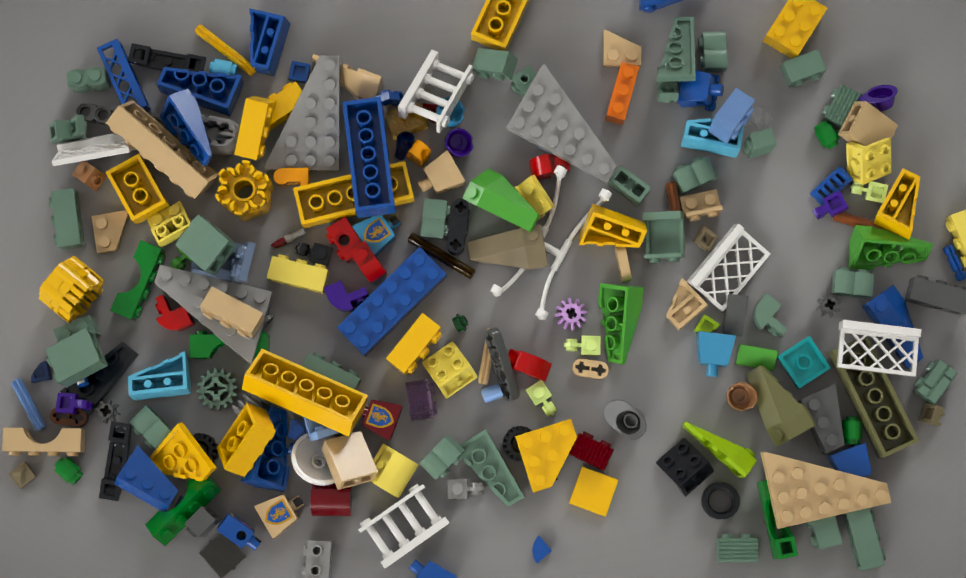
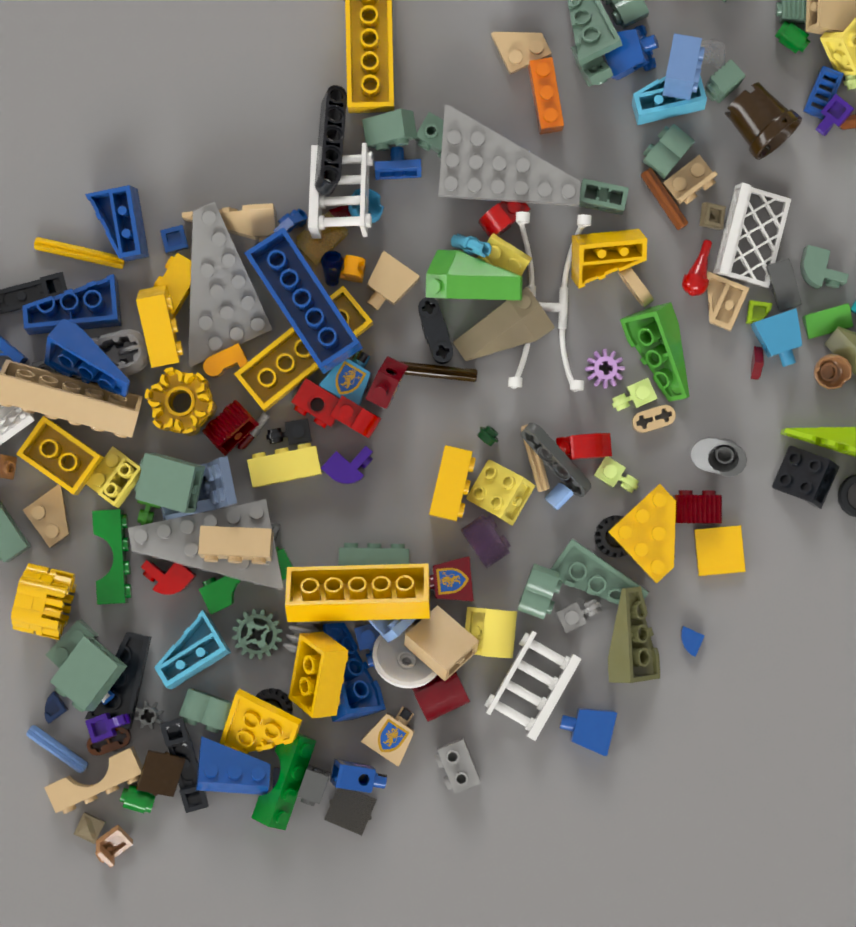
camera: 30 degrees left, 5 degrees up
medium azure brick [209,59,238,76] -> none
blue brick [337,247,447,357] -> none
sand green brick [421,198,451,240] -> none
dark purple hair [444,128,474,157] -> none
sand green panel [643,211,685,263] -> none
none -> medium nougat bracket [95,825,133,868]
none -> dark brown piece [136,750,185,797]
none -> dark red brick [202,400,259,456]
none -> black beam [315,85,347,195]
none -> dark red torso [366,356,408,409]
none -> blue tile [374,146,422,180]
none -> medium azure pin [451,233,491,257]
none -> olive wedge [608,587,660,683]
none -> red piece [682,239,712,296]
none -> dark brown piece [725,82,802,160]
none -> dark red tile [751,346,764,380]

